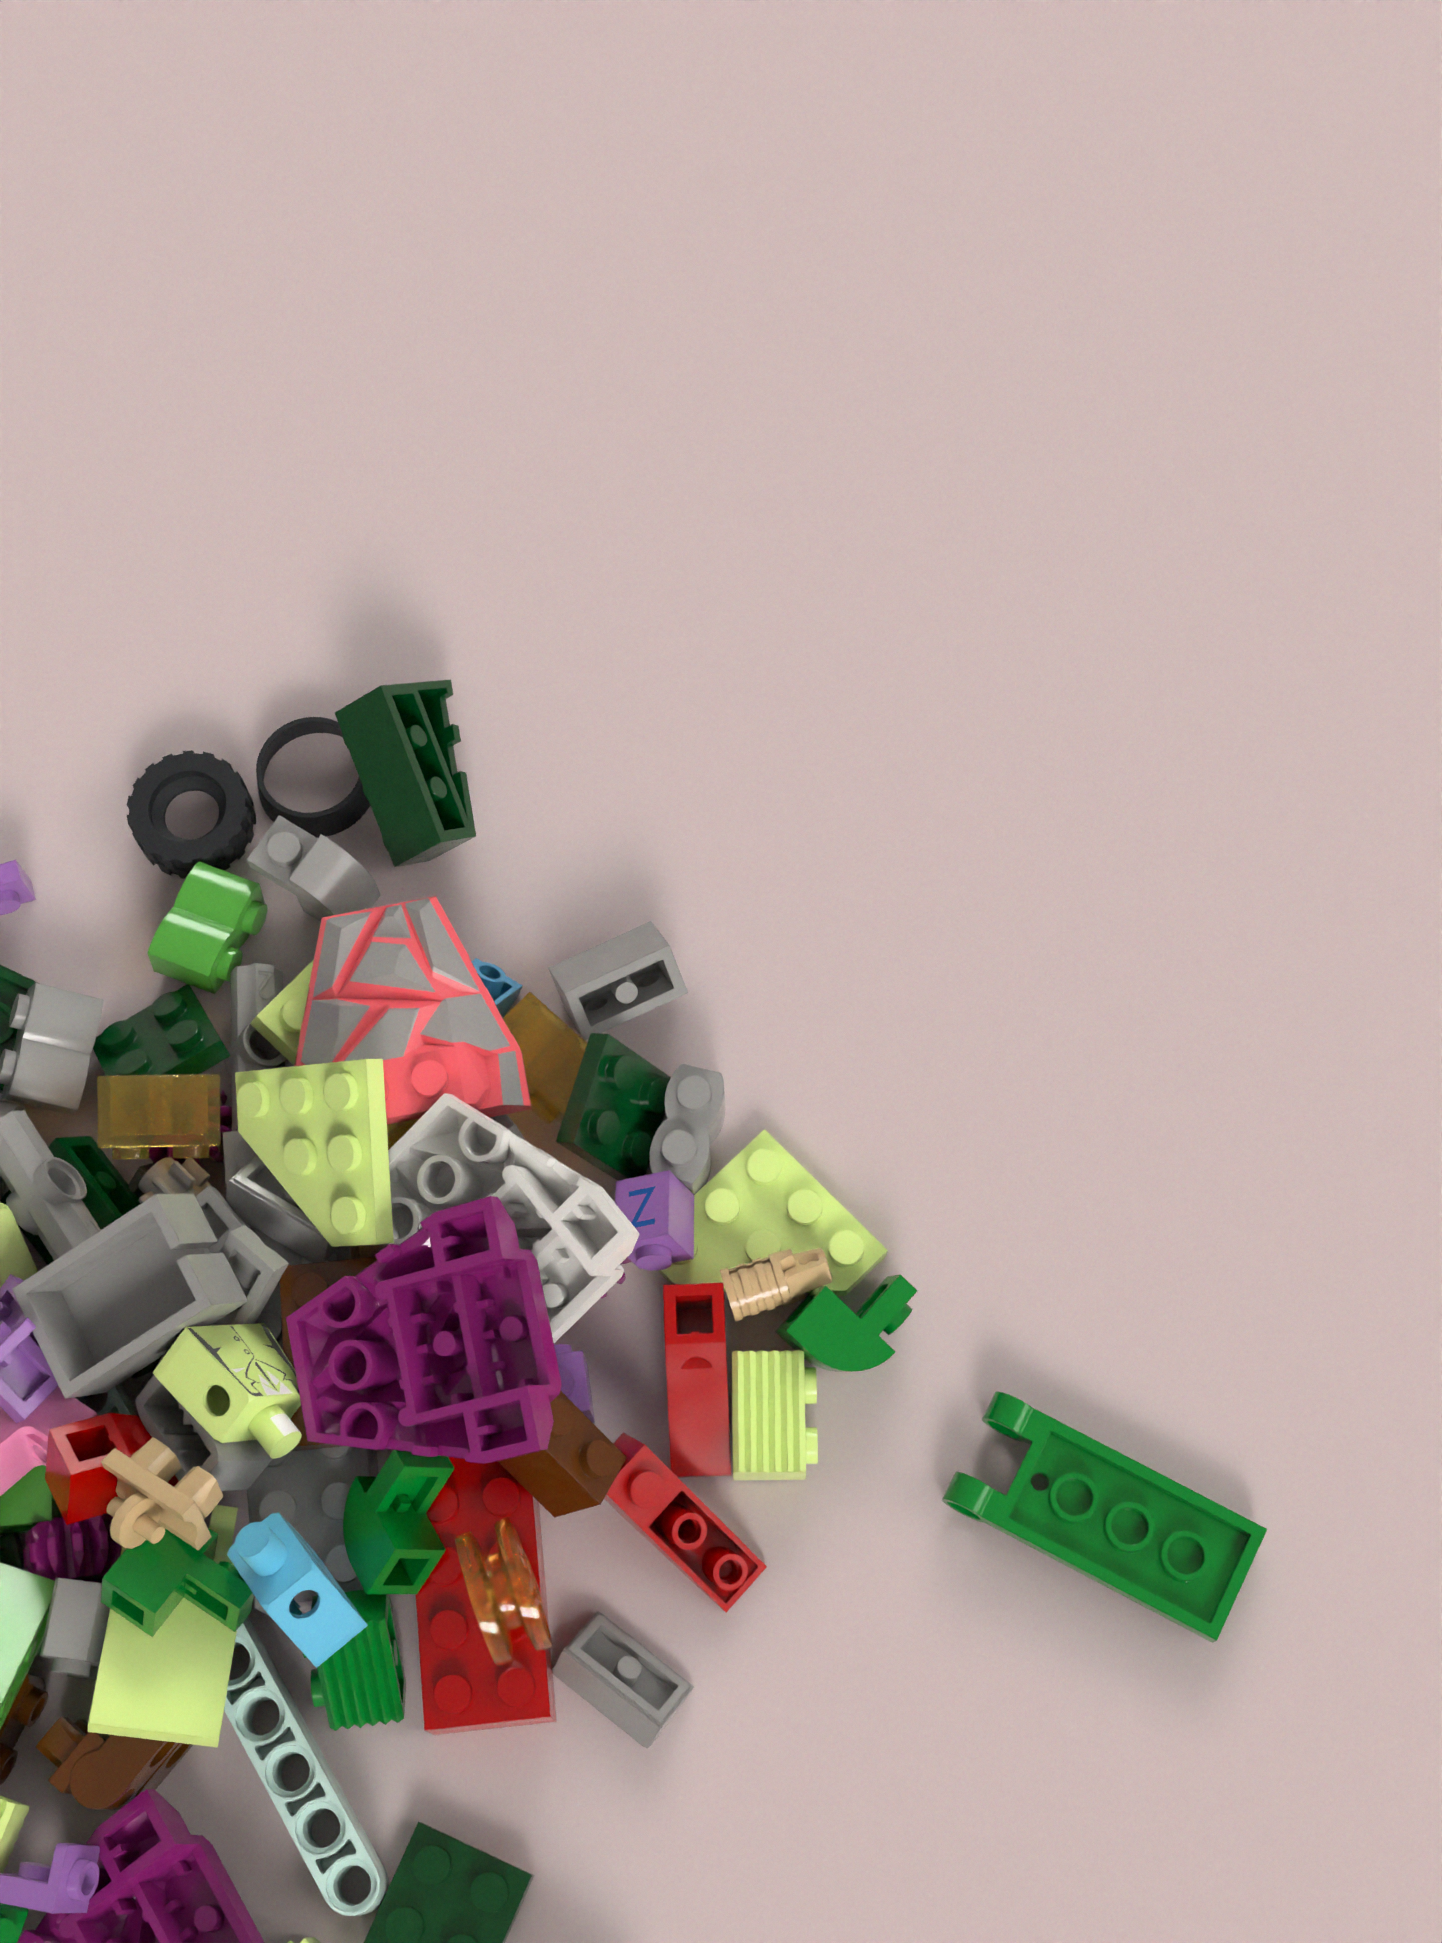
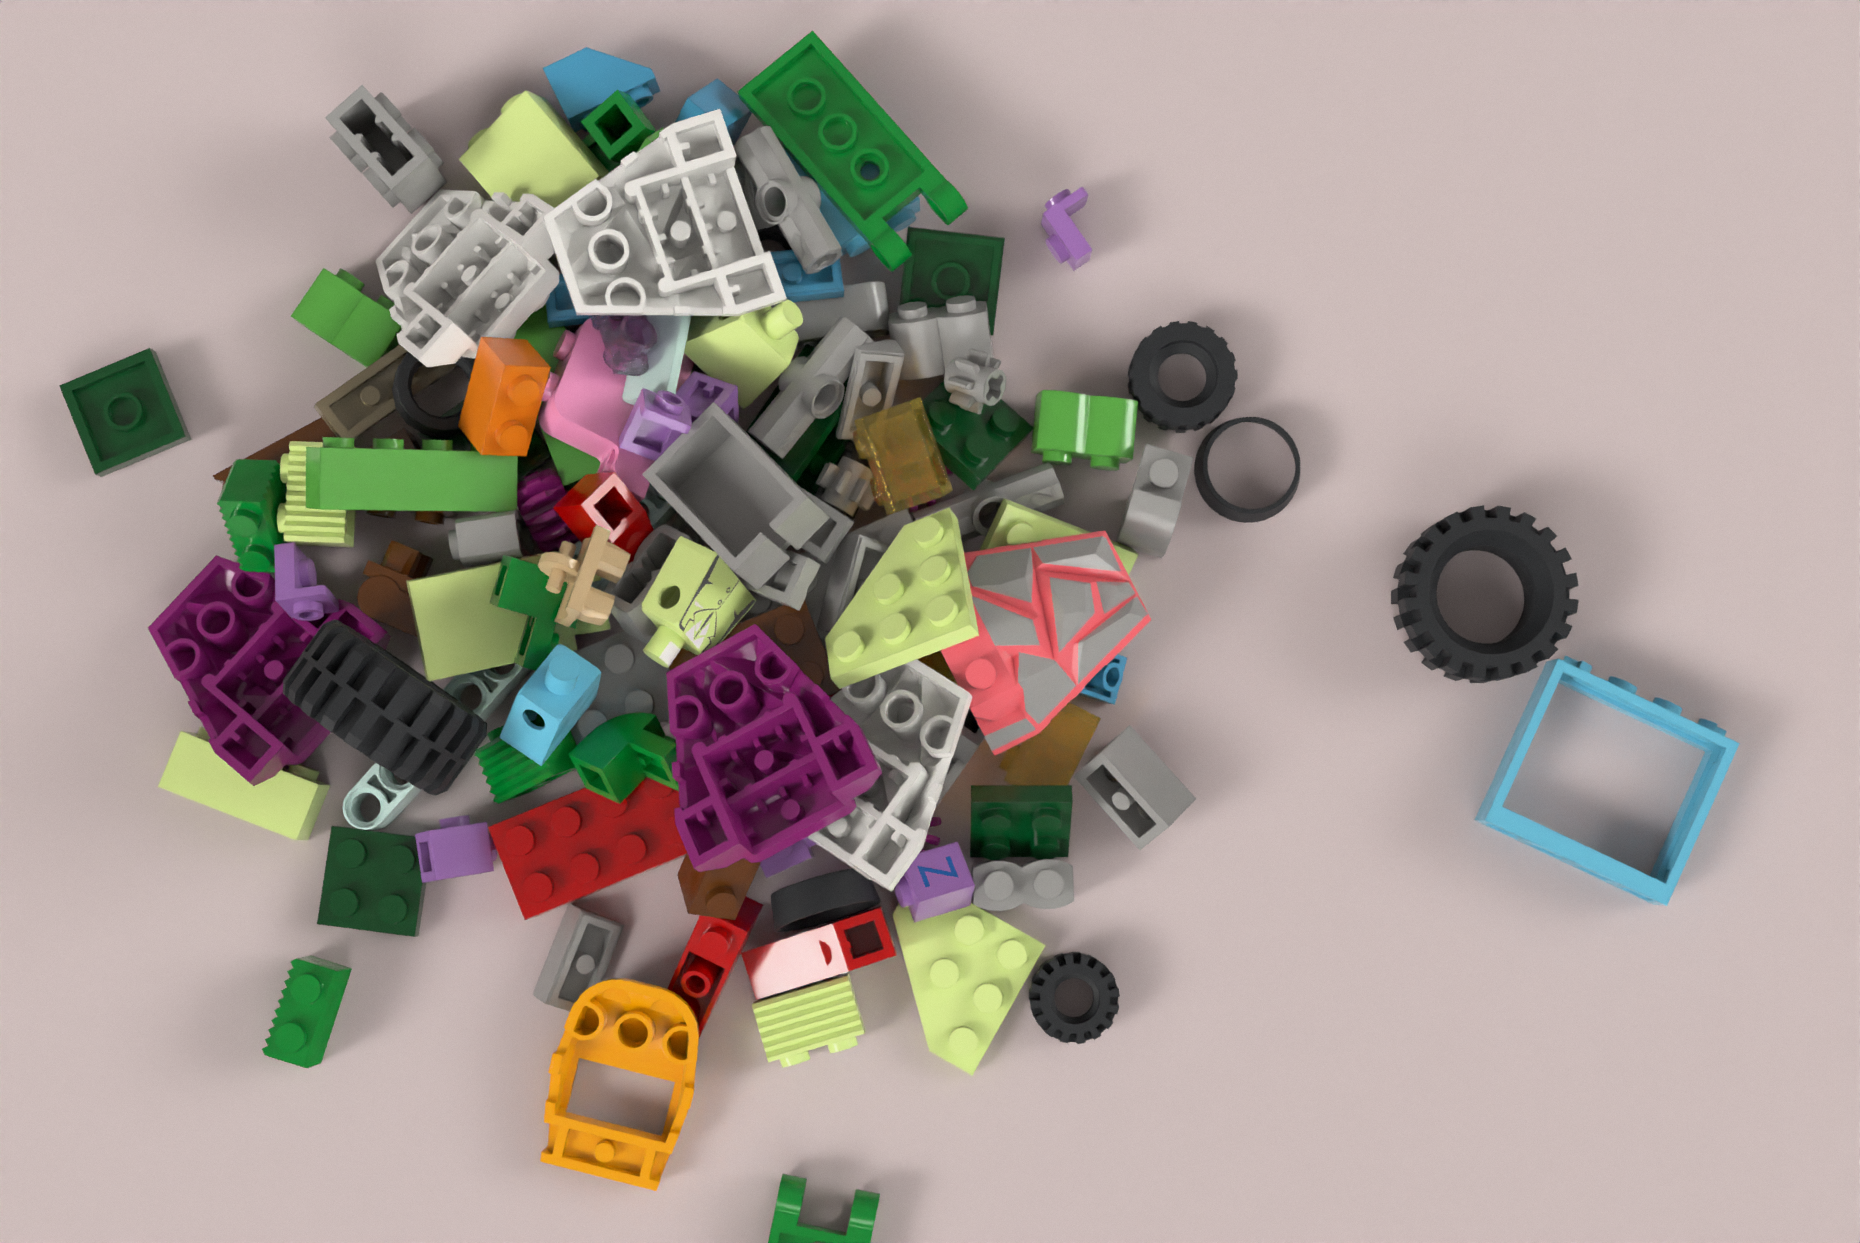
camera: 70 degrees right, 15 degrees up
dark green wedge [335,679,476,867] -> none
clear orange wheel [455,1517,553,1666] -> none
tan hinge [720,1248,832,1322] -> none
green brick [775,1274,918,1372] -> none
none -> black tyre [283,619,487,796]
none -> medium lavender brick [415,815,497,883]
none -> light orange slope [540,978,699,1191]
none -> black tyre [770,868,881,932]
none -> light grey slope [835,340,905,442]
none -> light grey gear [944,348,1006,414]
none -> black tyre [1029,952,1120,1044]
none -> black tyre [1391,505,1579,683]
none -> medium azure window [1475,655,1740,906]

